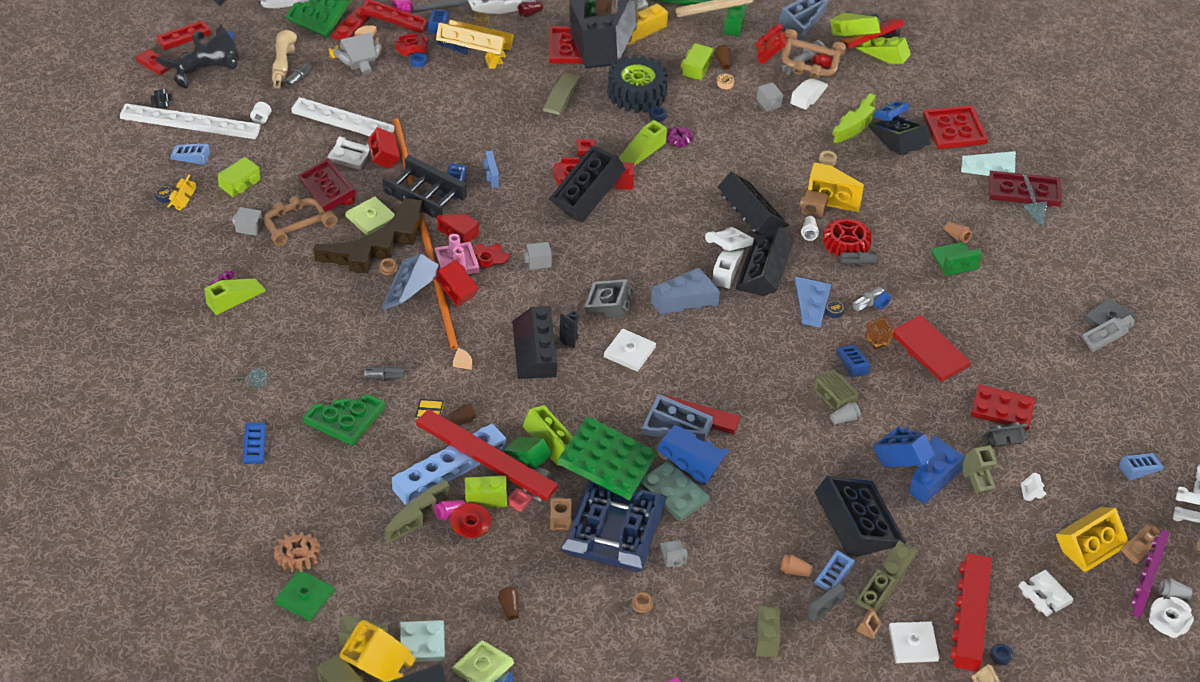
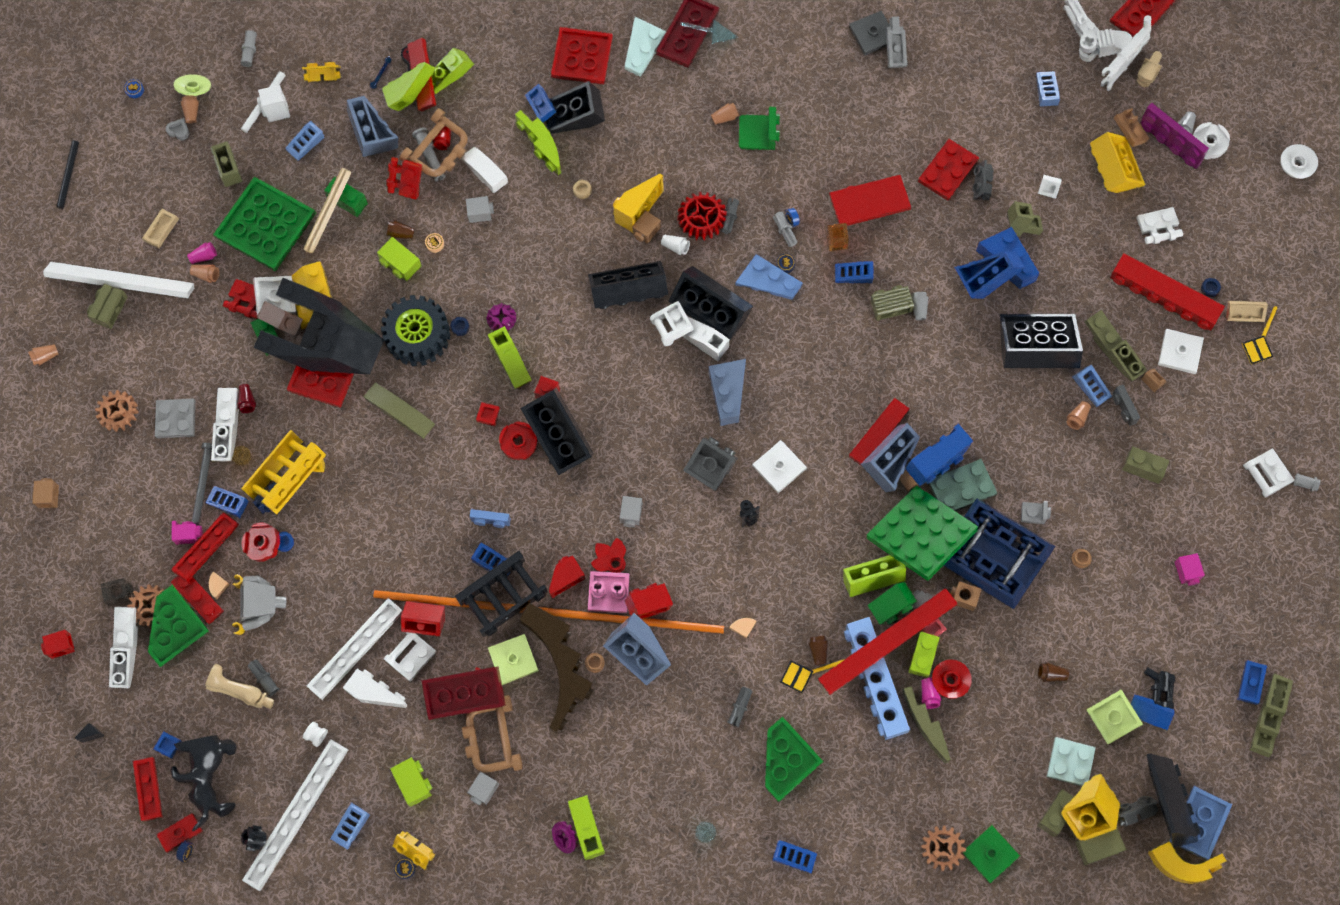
camera: 65 degrees left, 25 degrees up
black slope [512,306,557,379] -> none
none -> dark blue tile [176,841,194,863]
none -> white slope [343,669,408,708]

